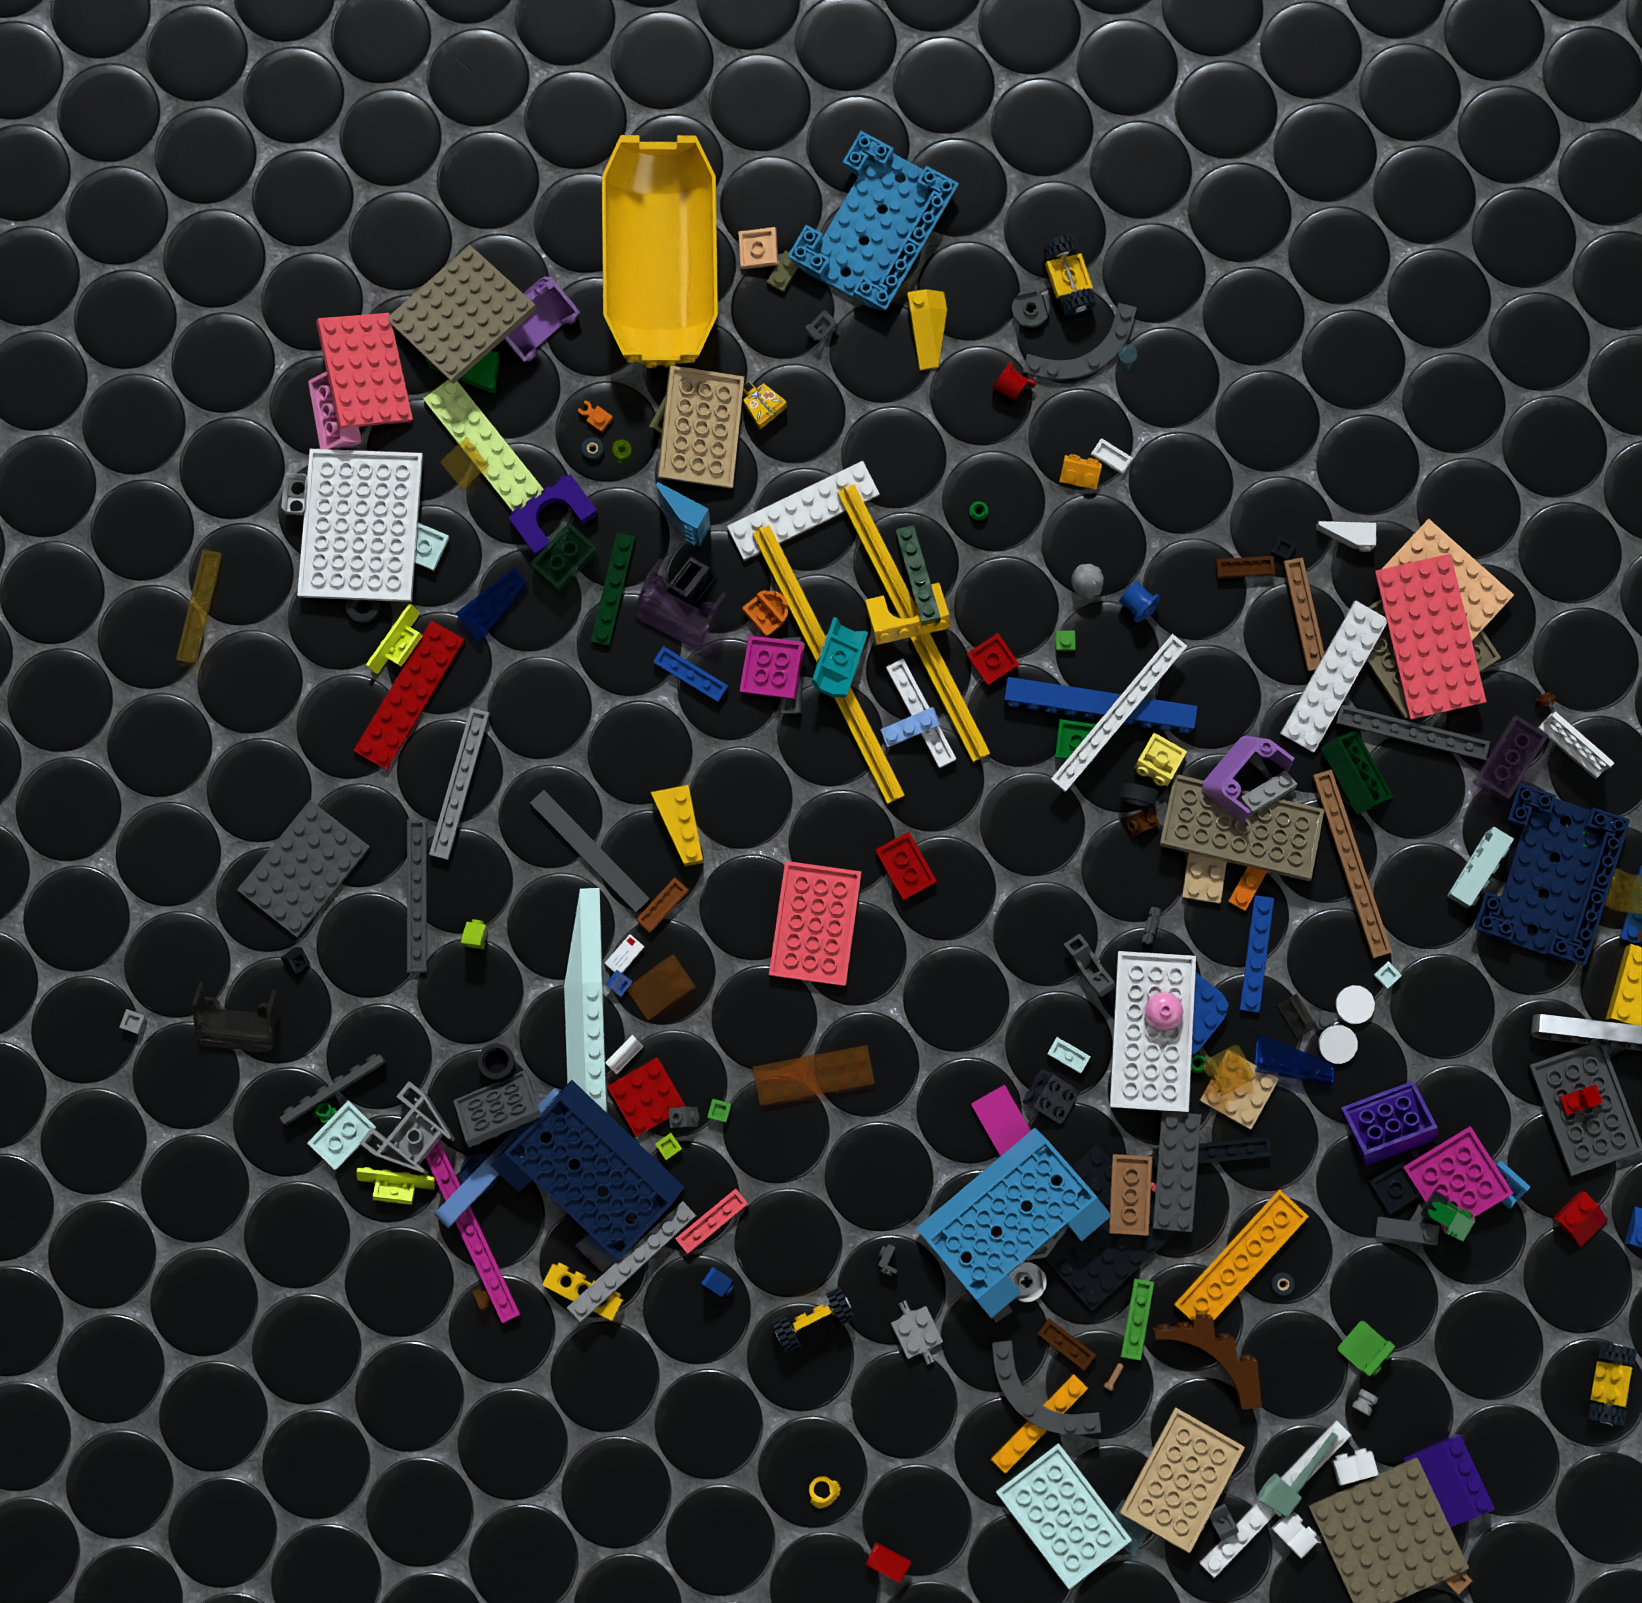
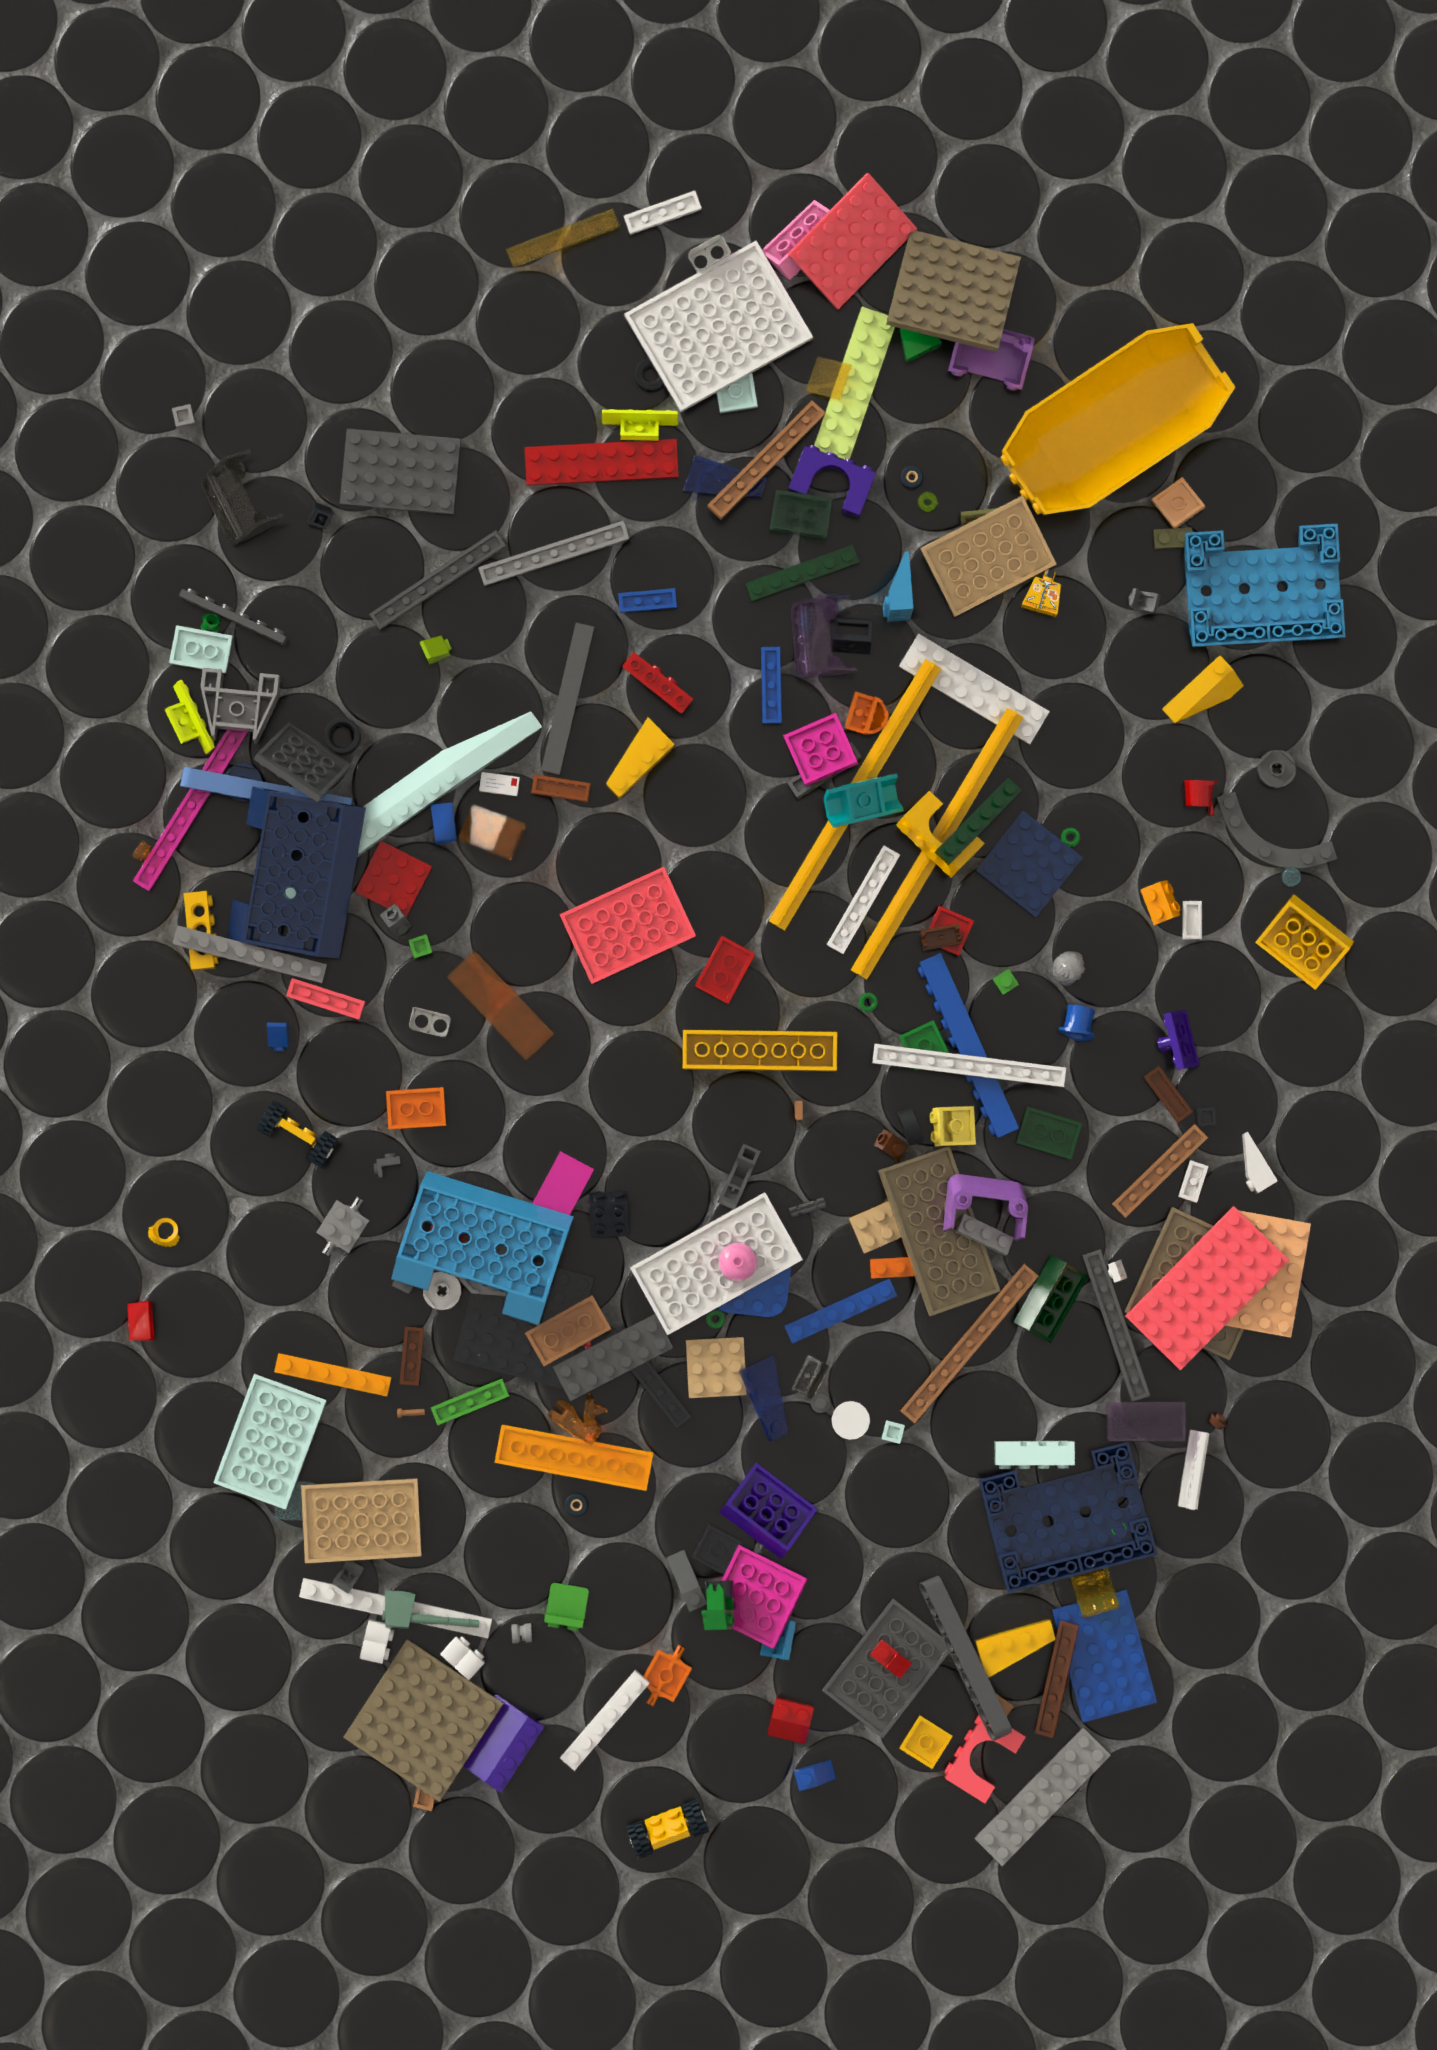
camera: 55 degrees right, 5 degrees up
orange plate [578,401,613,433] -> none
blue tile [605,970,633,997] -> none
white tile [605,1035,643,1074] -> none
lime plate [655,1133,682,1160] -> none
light blue plate [881,707,940,747] -> none
dark grey plate [992,1341,1101,1435] -> none
plate [1042,234,1097,316] -> none
light aqua plate [1047,1037,1091,1074] -> none
reddish brown arch [1153,1312,1262,1410] -> none
clear yellow bracket [1203,1045,1255,1096] -> none
white plate [1280,601,1387,753] -> none
white tile [1318,1025,1358,1064] -> none
none -> orange plate [386,1087,446,1130]
none -> white piece [409,1007,451,1037]
none -> blue piece [431,803,457,845]
none -> clear orange piece [548,1393,608,1445]
none -> white plate [560,1670,650,1771]
none -> blue plate [618,588,677,613]
none -> red bracket [622,652,693,714]
none -> white plate [624,191,701,235]
none -> orange plate [644,1645,692,1707]
none -> yellow brick [683,1030,837,1072]
none -> medium nougat plate [707,401,826,519]
none -> medium nougat tile [794,1101,803,1121]
none -> green plate [858,993,878,1012]
none -> reddish brown hinge [920,923,962,951]
none -> dark blue plate [976,811,1083,918]
none -> dark green plate [1016,1106,1082,1160]
none -> white plate [1108,1260,1127,1283]
none -> dark purple plate [1158,1010,1200,1070]
none -> white plate [1178,1160,1209,1203]
none -> yellow slope [1255,894,1354,990]

